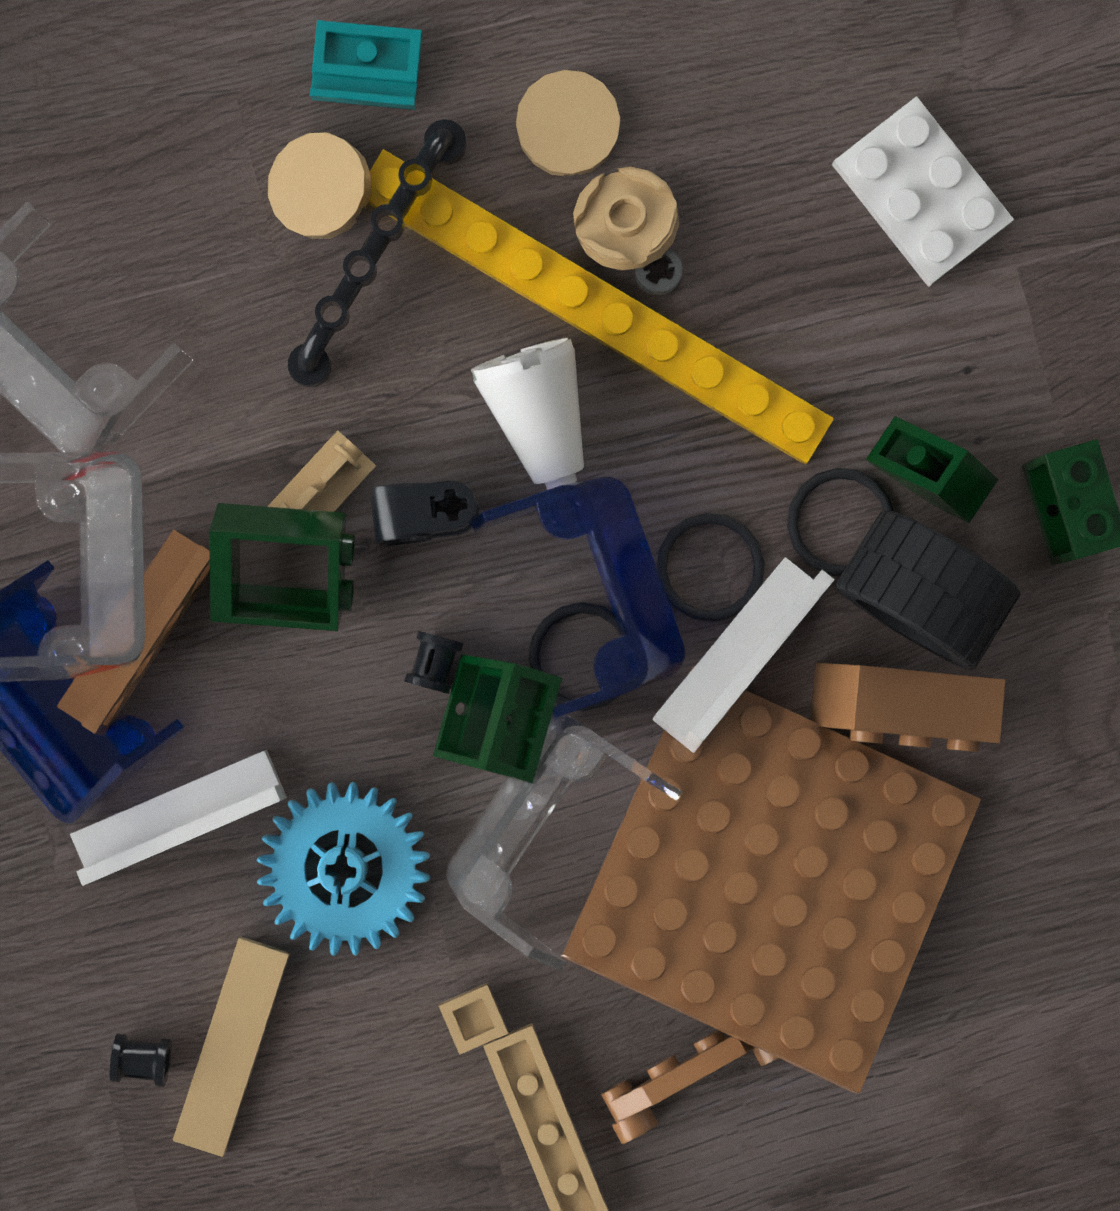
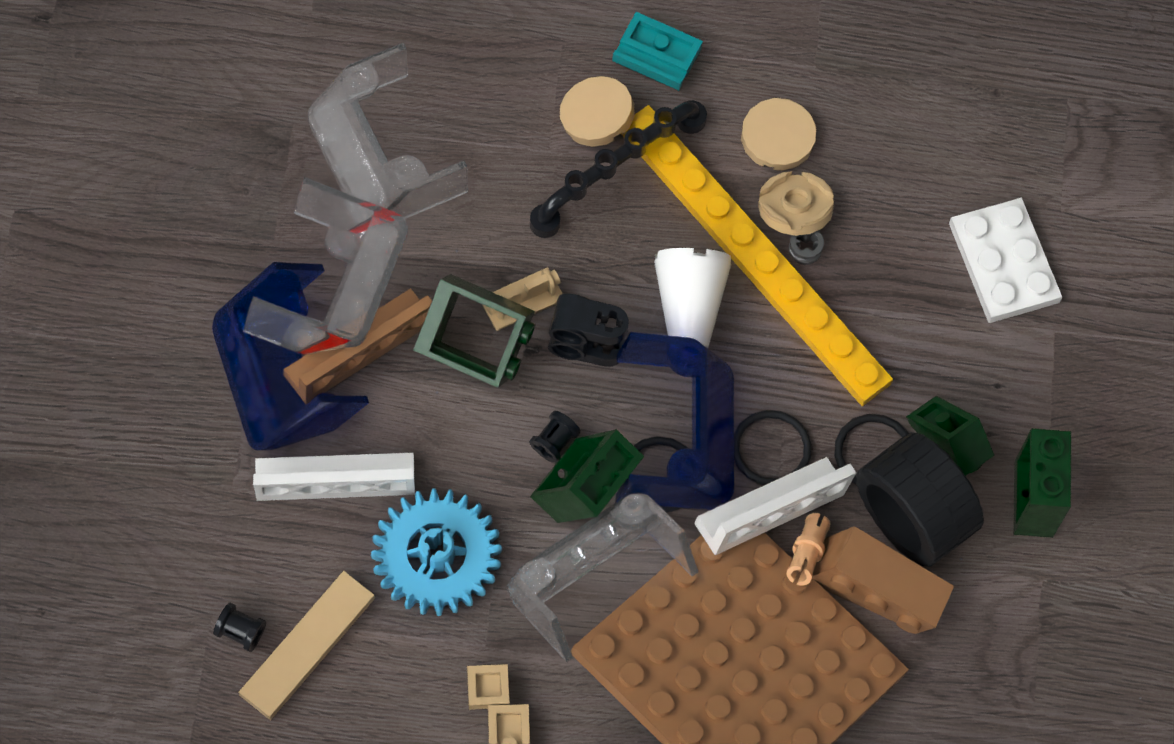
camera: 10 degrees right, 20 degrees down
none -> light nougat pin [786,513,831,585]

